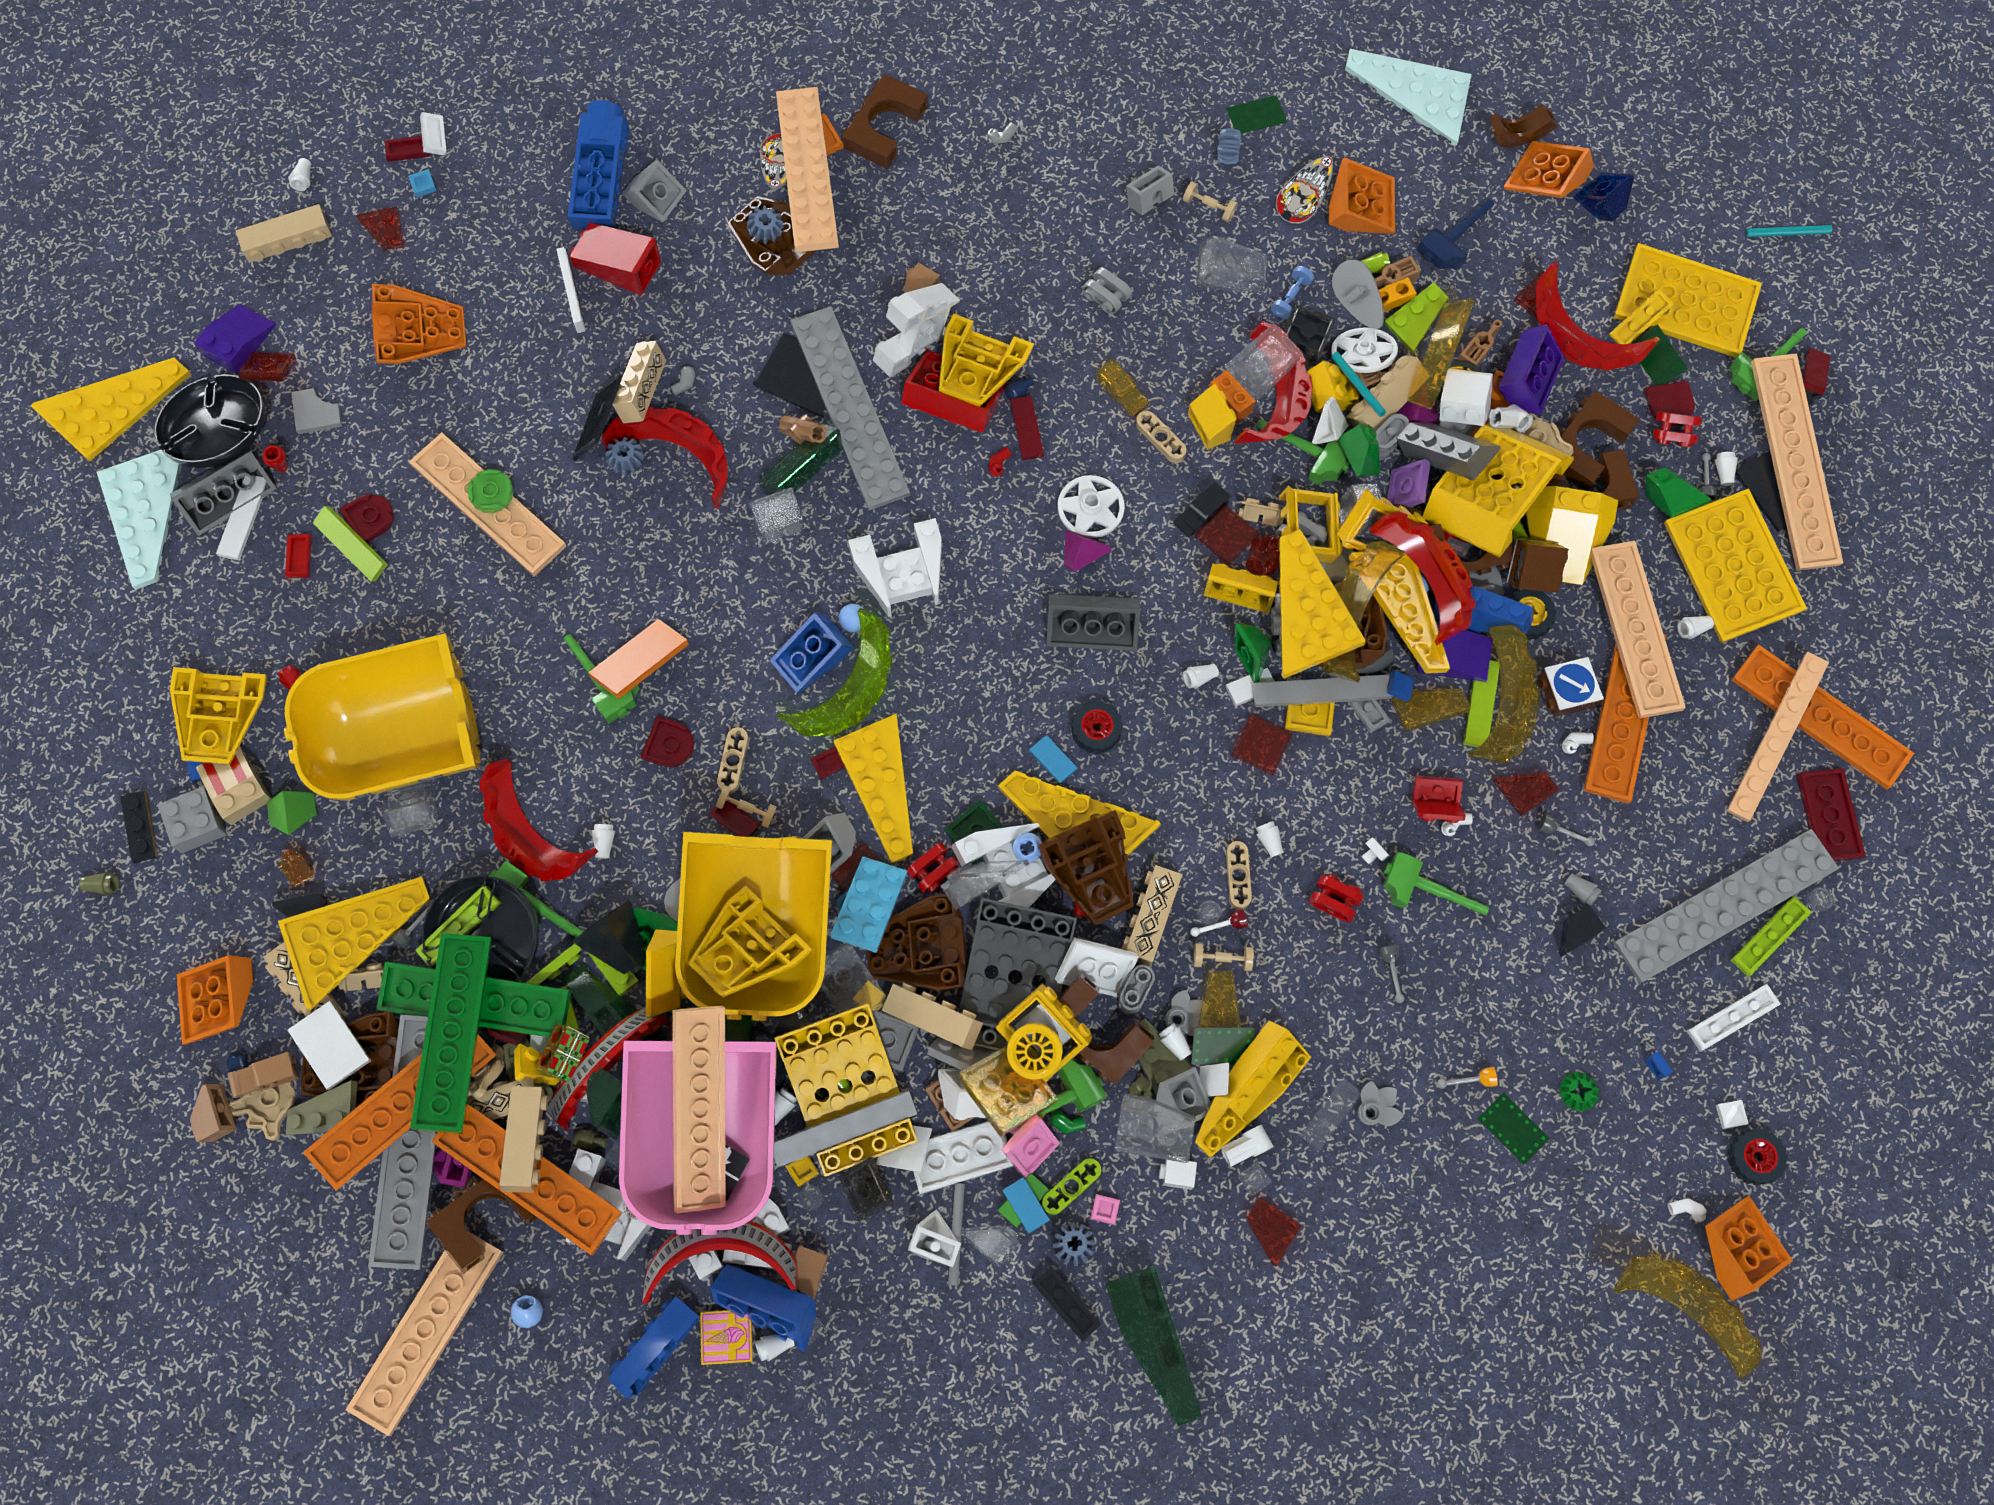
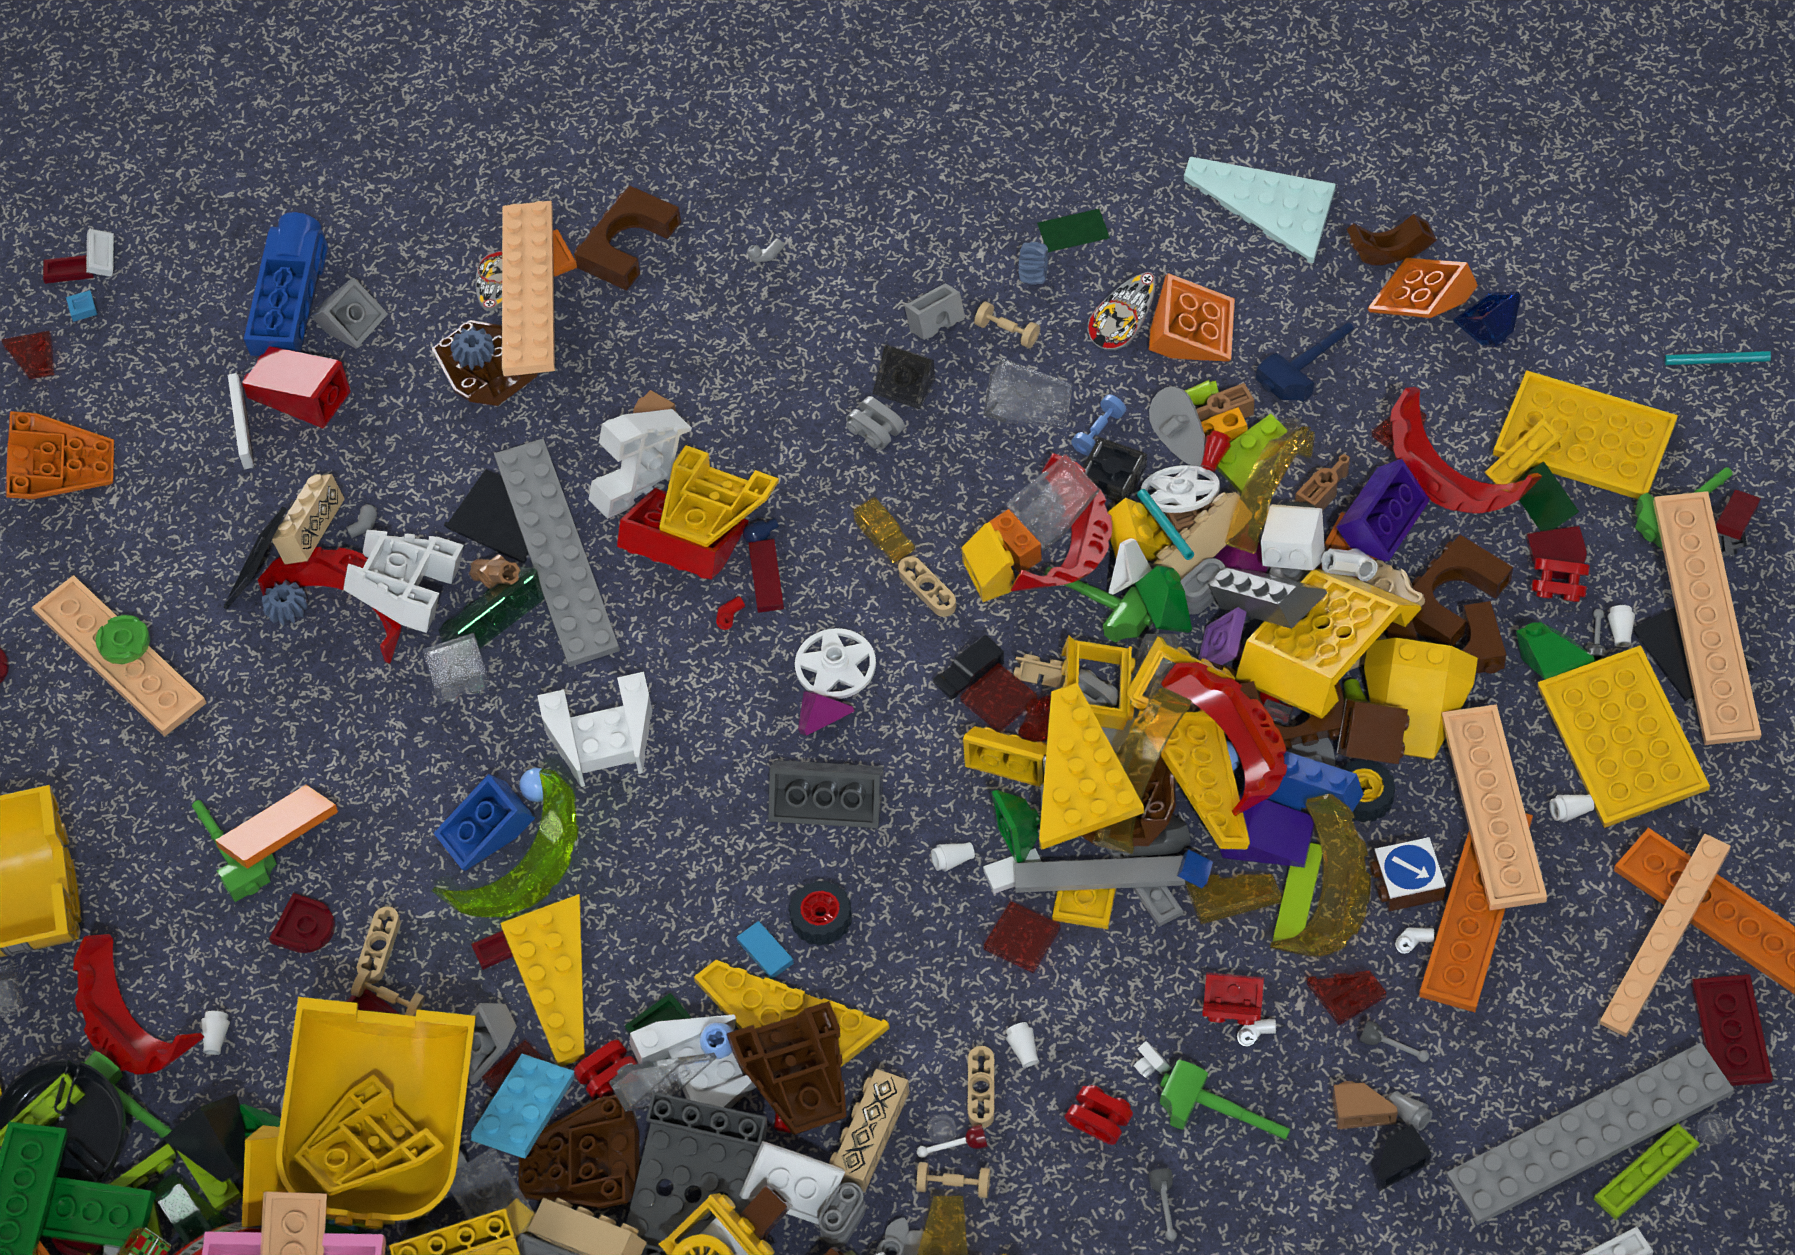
camera: 10 degrees right, 15 degrees down
none -> white wedge [344,530,464,633]
none -> clear smoke slope [872,344,935,409]
none -> red cone [1200,431,1231,472]
none -> medium nougat slope [1333,1081,1398,1129]

